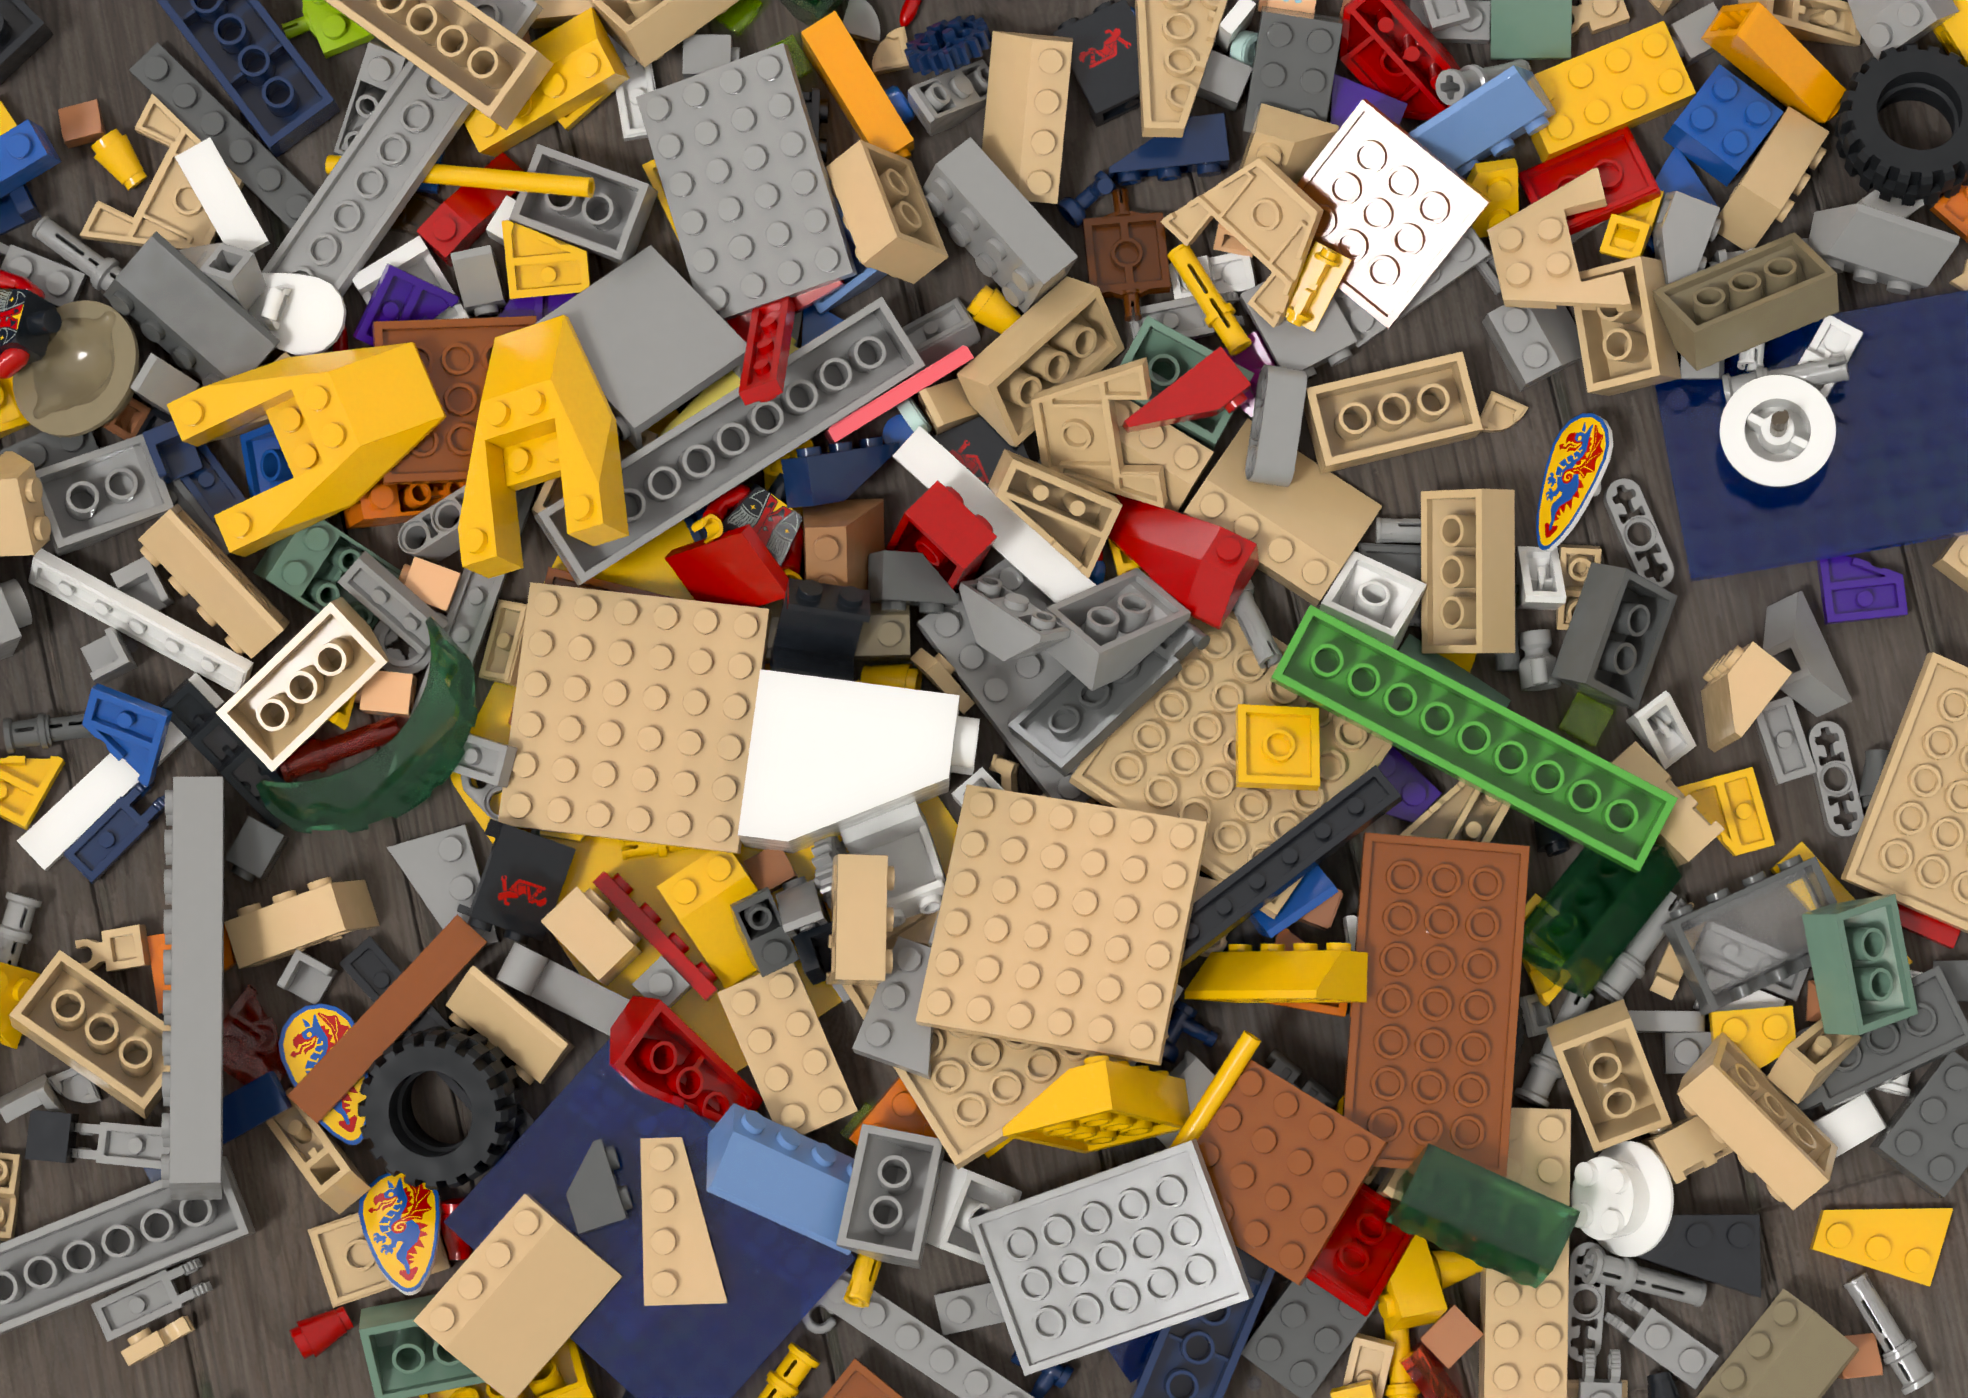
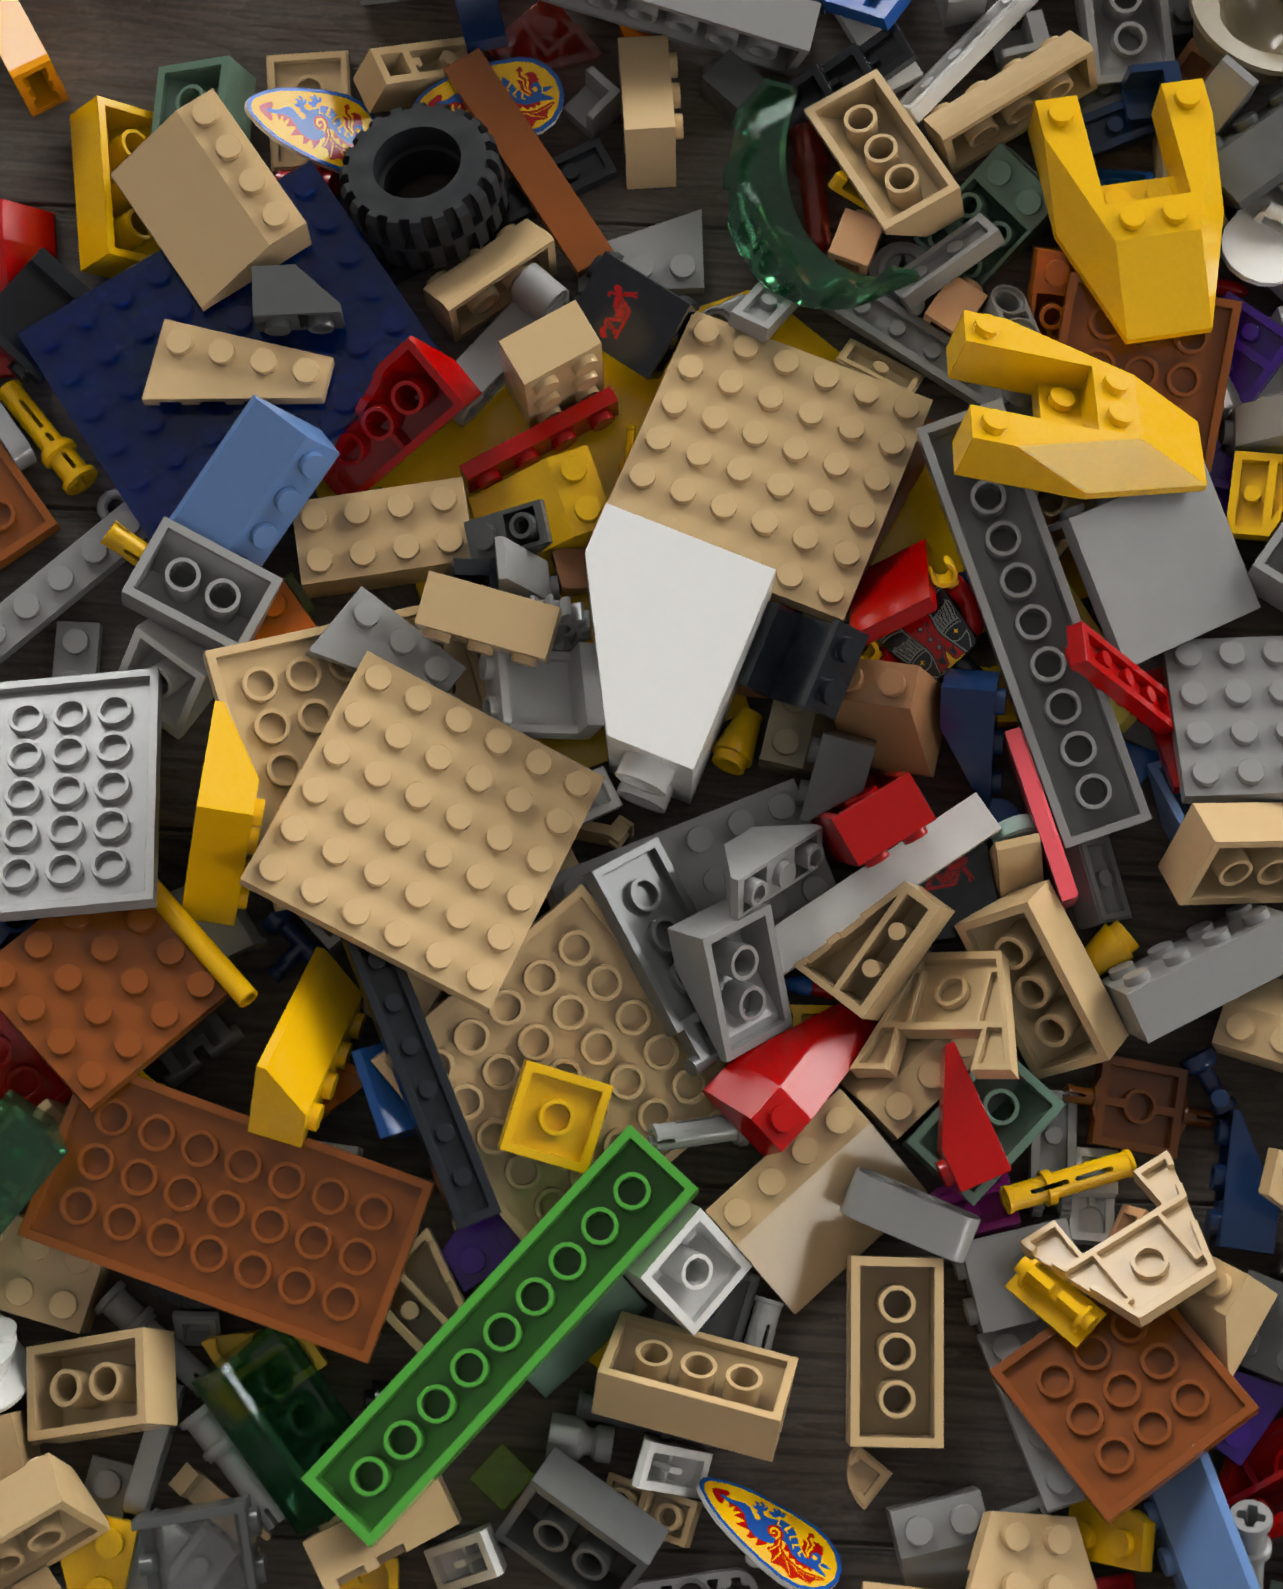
camera: 110 degrees right, 5 degrees down
red cone [289,1306,354,1359] -> none
light grey brick [632,956,692,1008] -> none
tan plate [910,648,975,714] -> none
nougat slope [1298,889,1343,931] -> none

